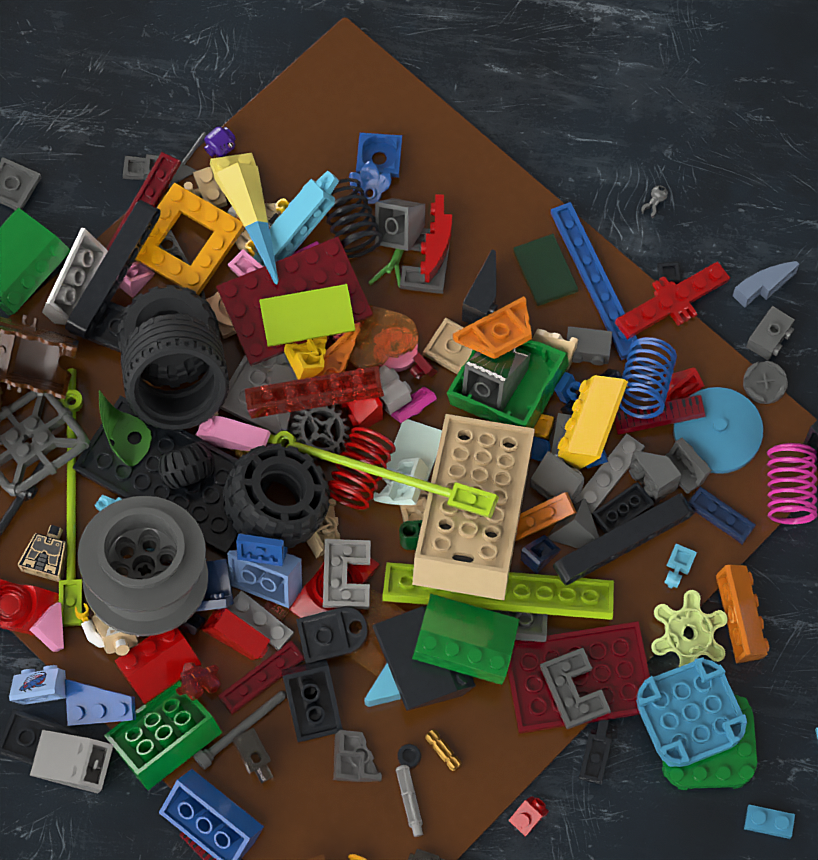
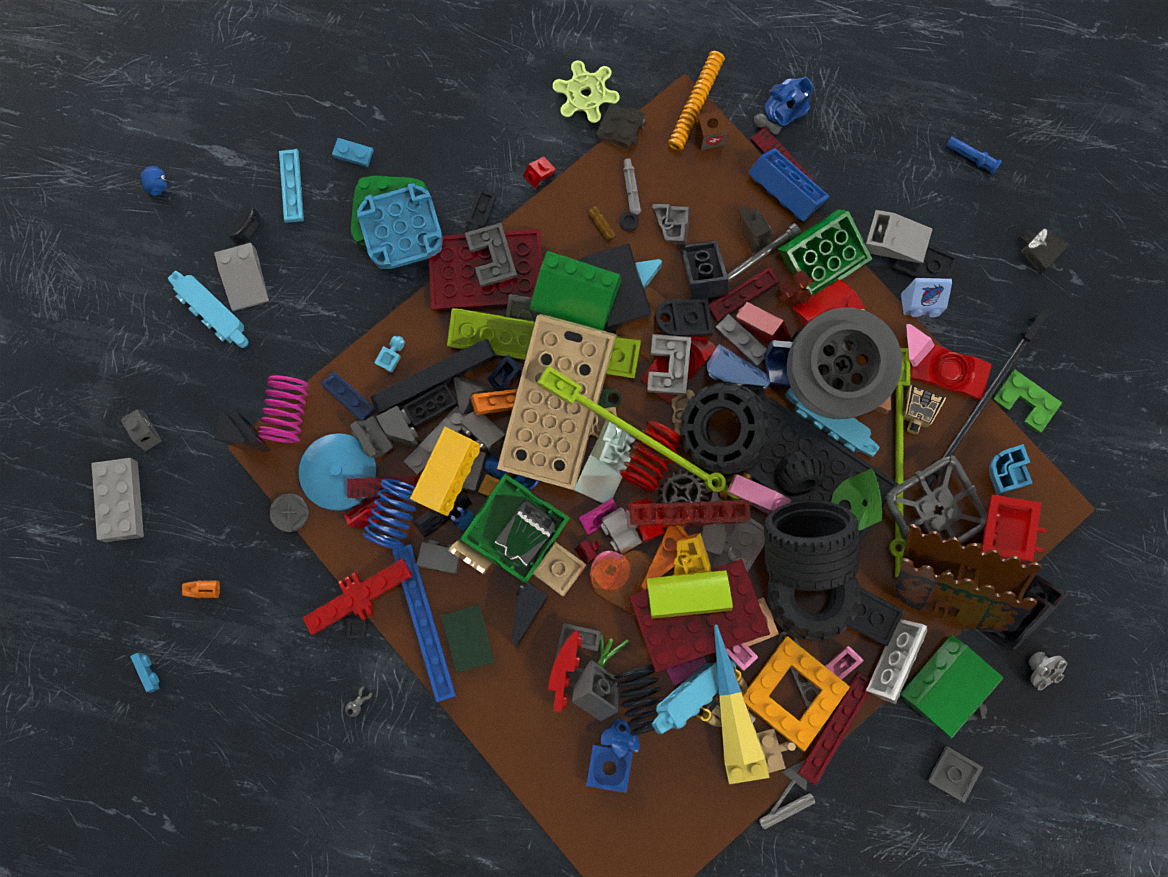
camera: 175 degrees left, 10 degrees up
black beam [65,200,161,340] -> none
wing [65,679,136,726] -> none
dark grey slope [123,154,159,180] -> none
dark purple head [204,126,236,157] -> none
blue bracket [236,534,287,566] -> none
orange wing [453,297,532,359] -> none
yellowish green plate [652,590,728,667] -> none
orange slope [716,565,769,664] -> none
sand blue slope [733,261,799,307] -> none
dark grey brick [746,306,795,361] -> none
none -> light grey axle [759,793,815,829]

